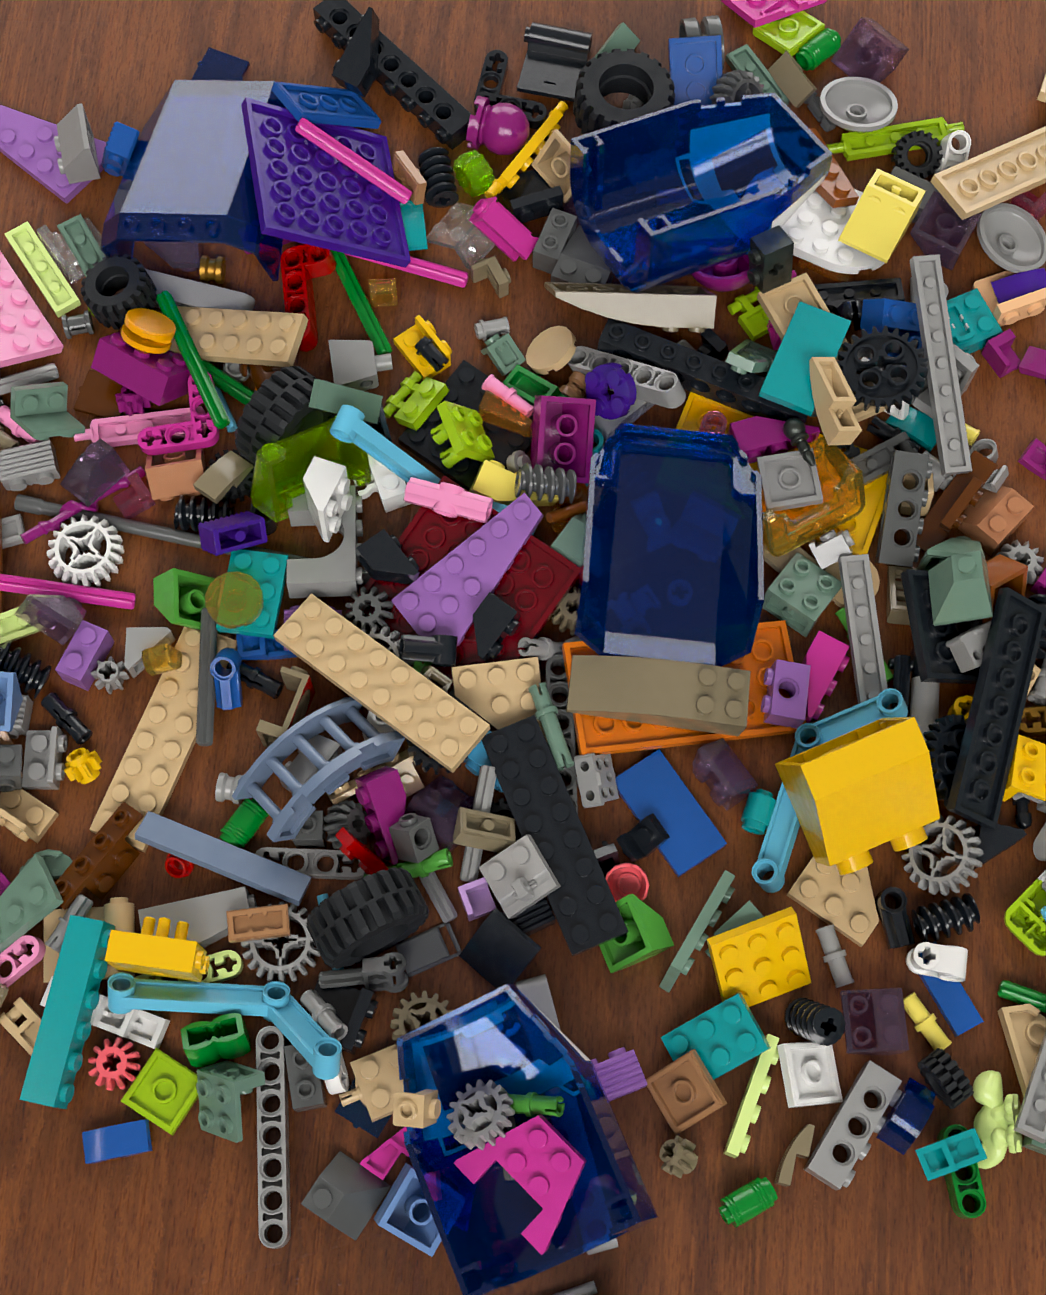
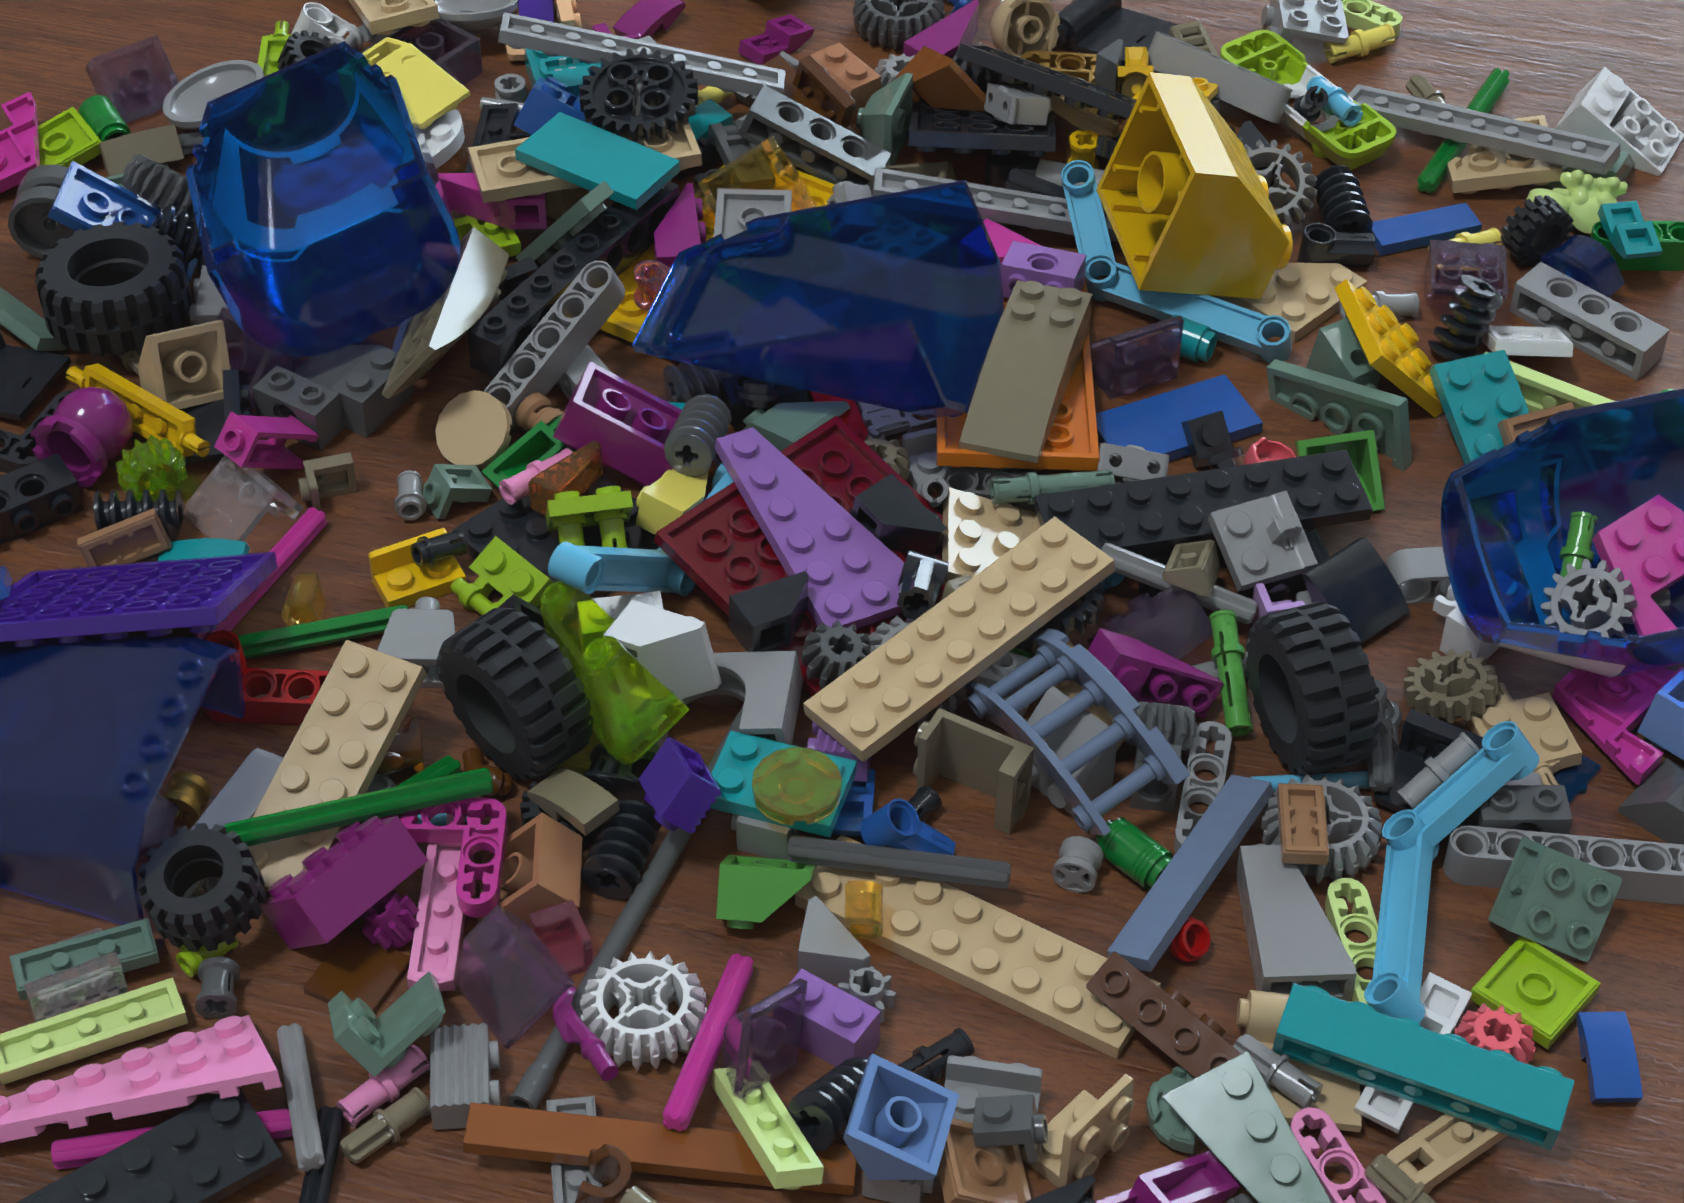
camera: 80 degrees left, 25 degrees down
yellow gear [64,748,102,784] -> none
yellow piece [105,917,210,982] -> none
light orange head [121,308,176,354] -> none
green brick [180,1013,251,1067] -> none
dark pink axle [295,118,412,204] -> none
sand green tile [309,379,383,424] -> none
red plate [335,827,389,875] -> none
dark grey brick [389,813,439,863] -> none
tan bracket [393,1089,441,1128] -> none
bright pink piece [404,477,493,523] -> none
light grey plate [506,450,531,473] -> none
dark purple plate [585,363,637,420] -> none
pearl dark grey brick [747,225,794,294] -> none
dark tan slope [774,1124,815,1187] -> none
pearl dark grey bar [783,418,815,466] -> none
tan slope [809,357,862,445] -> none
white piece [906,942,968,982] -> none
sand green slope [928,550,993,626] -> none

